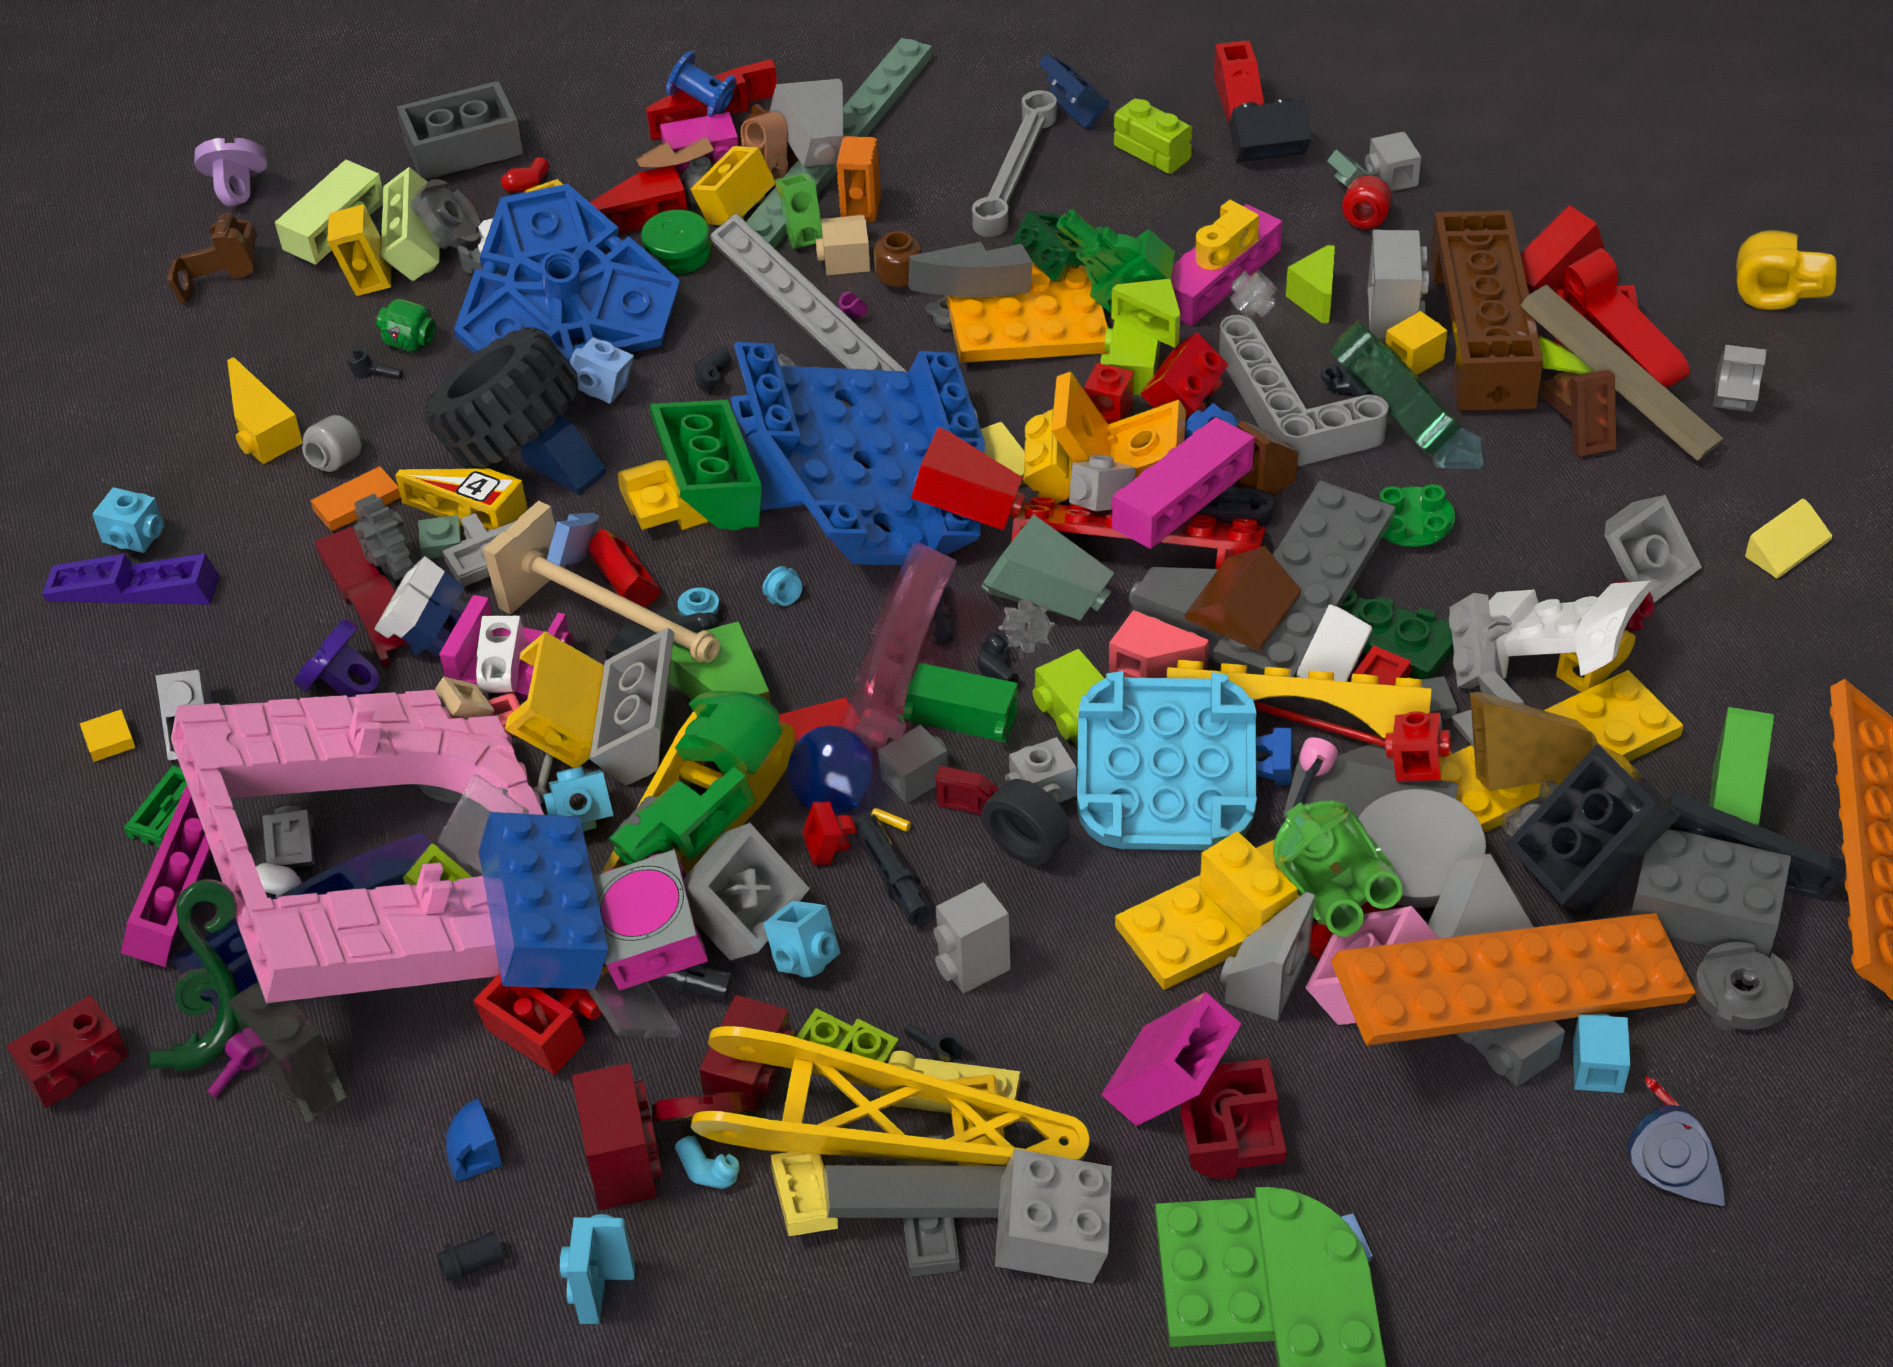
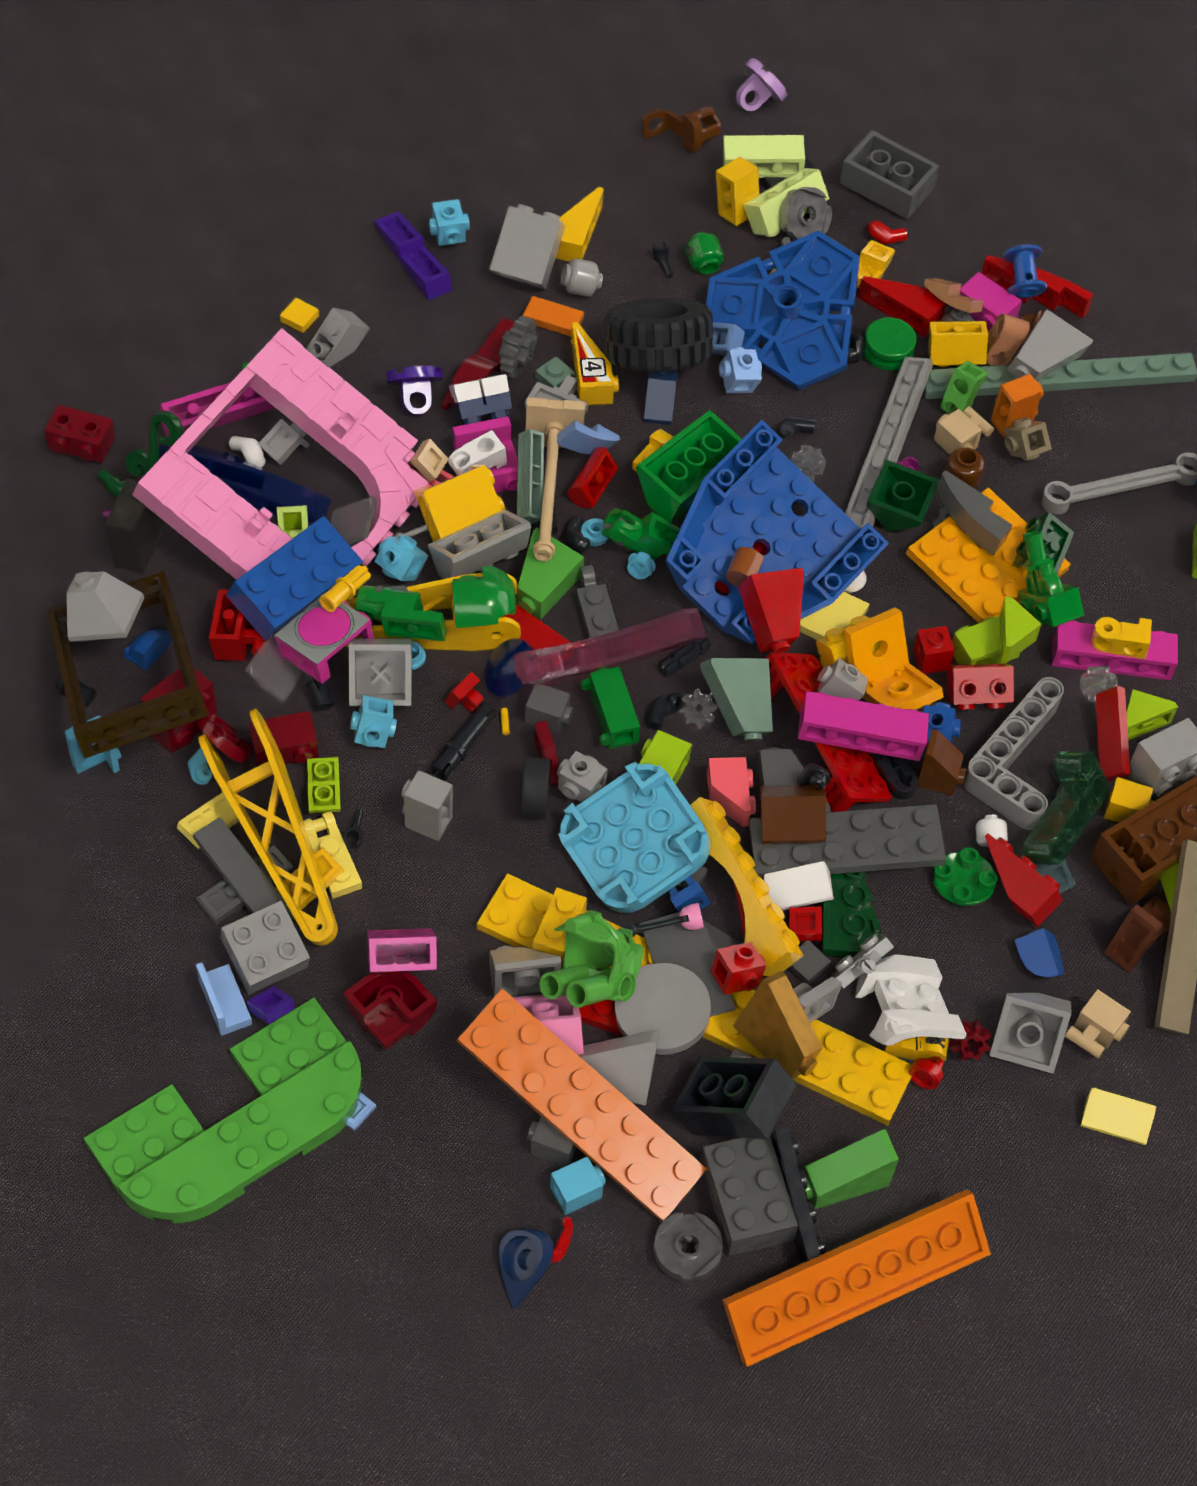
camera: 50 degrees right, 10 degrees up
none -> dark brown door [48,571,208,758]
none -> light grey slope [66,571,144,641]
none -> light blue panel [196,962,252,1036]
none -> dark purple plate [247,985,295,1024]
none -> yellow axle [319,565,371,612]
none -> light grey brick [489,204,565,289]
none -> sand green piece [517,429,544,524]
none -> dark grey plate [576,565,620,644]
none -> green plate [602,508,680,560]
none -> dark orange brick [725,547,764,587]
none -> black arm [797,763,831,790]
none -> dark green slope [866,459,939,532]
none -> red tile [908,1056,944,1090]
none -> white piece [976,815,1008,847]
none -> red slope [985,833,1063,928]
none -> dark tan brick [1004,417,1052,461]
none -> blue brick [1015,928,1064,978]
none -> tan brick [1065,989,1131,1059]
none -> red tile [1095,686,1130,783]

